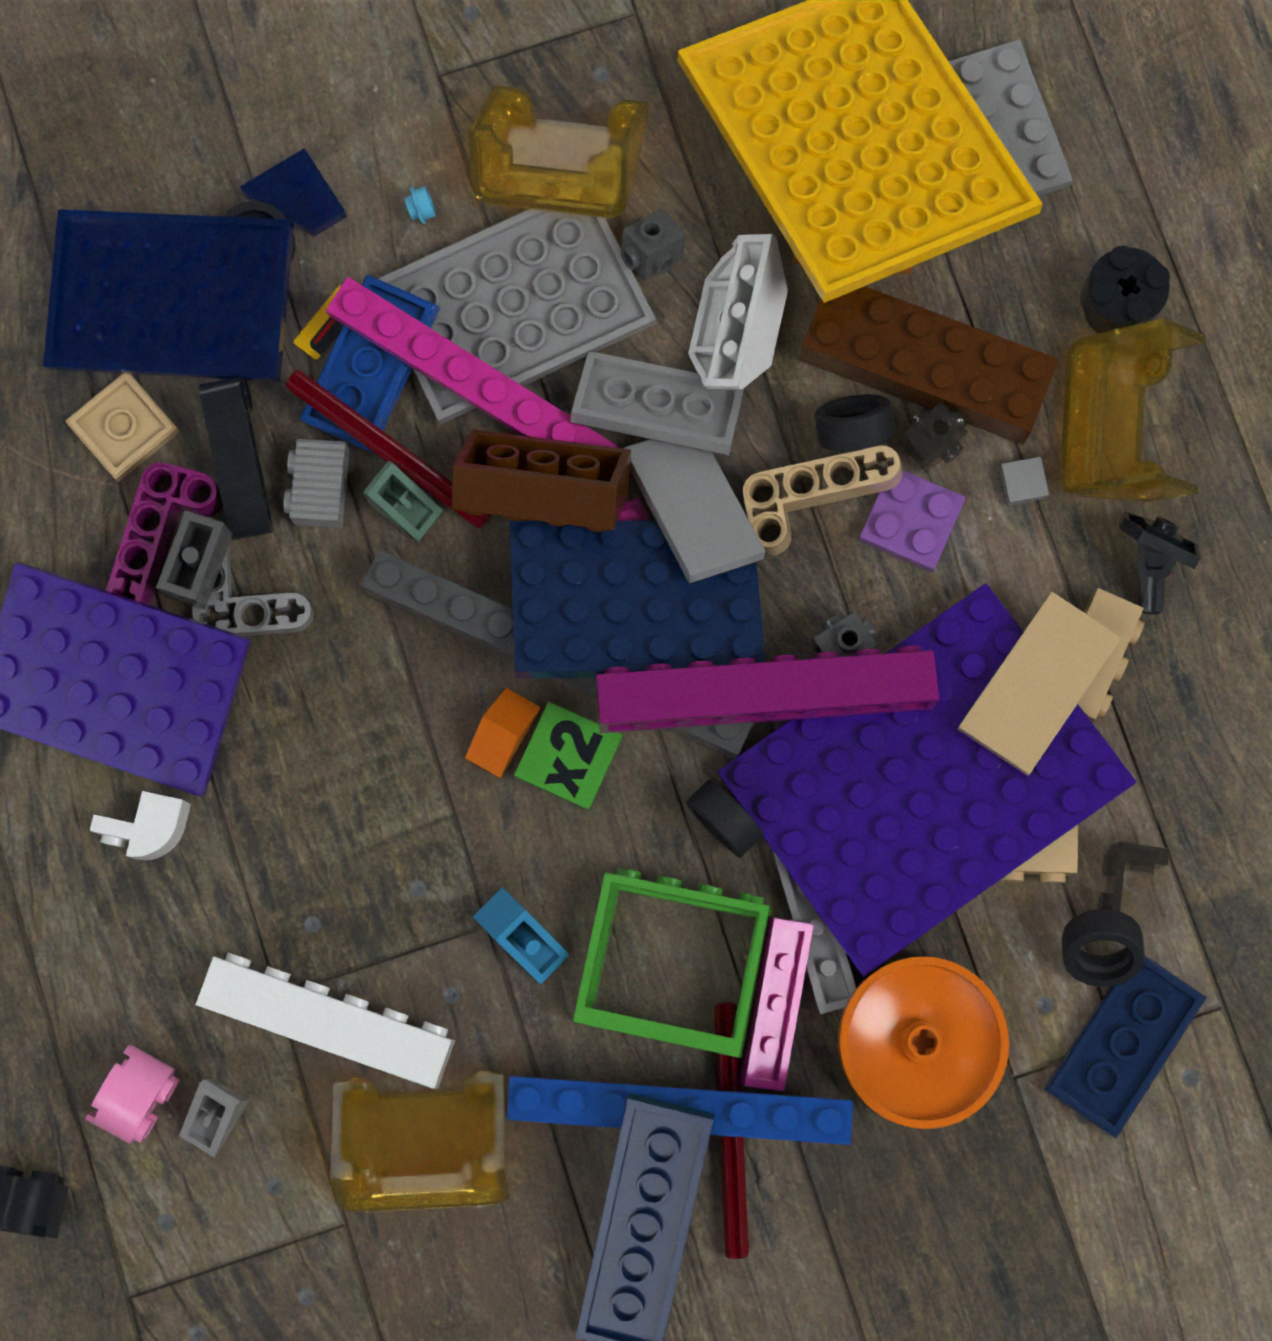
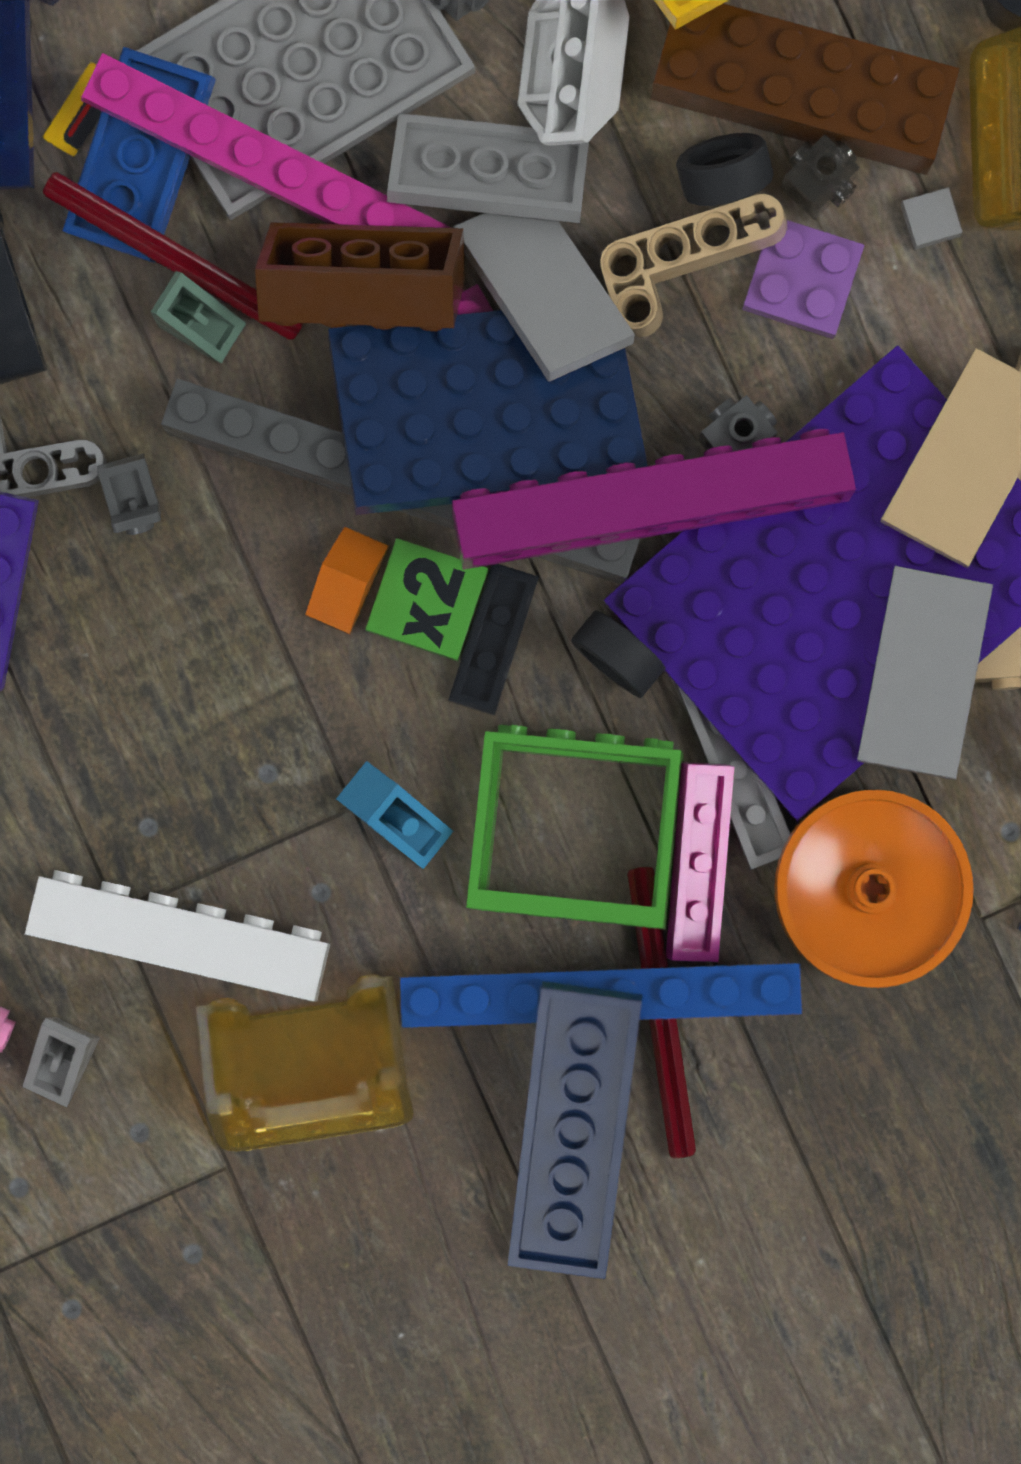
camera: 10 degrees left, 5 degrees up
light grey brick [284,439,350,529] -> none
none -> dark grey bracket [97,453,161,535]
none -> black tile [448,564,539,716]
none -> light grey tile [857,566,993,780]

